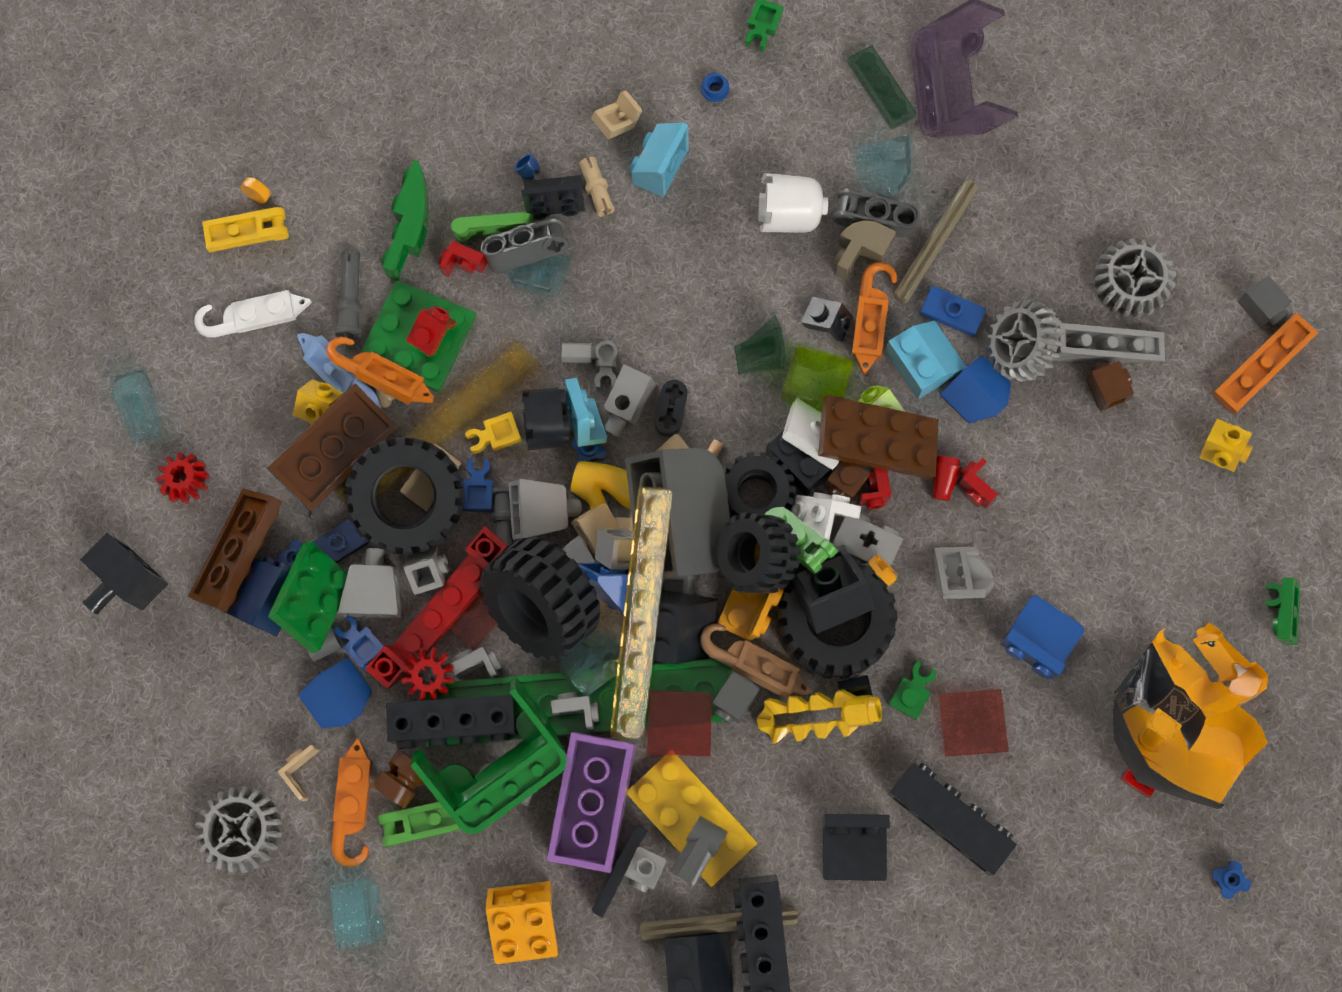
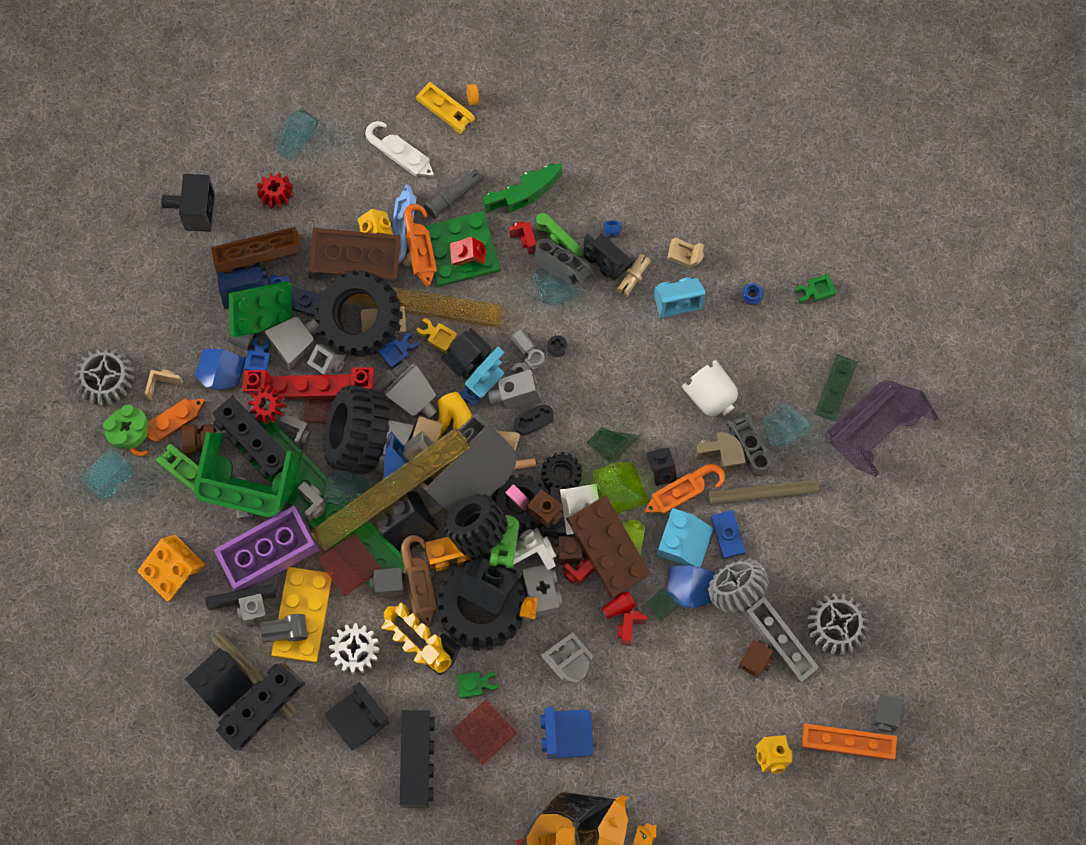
camera: 45 degrees right, 5 degrees down
none -> bright green plate [103,404,150,449]
none -> white gear [329,623,380,675]
none -> bright pink beam [505,484,531,512]
none -> reddish brown brick [527,489,564,529]
none -> black tyre [541,452,582,492]
none -> black bush [548,335,567,357]
none -> clear green plate [646,588,678,621]

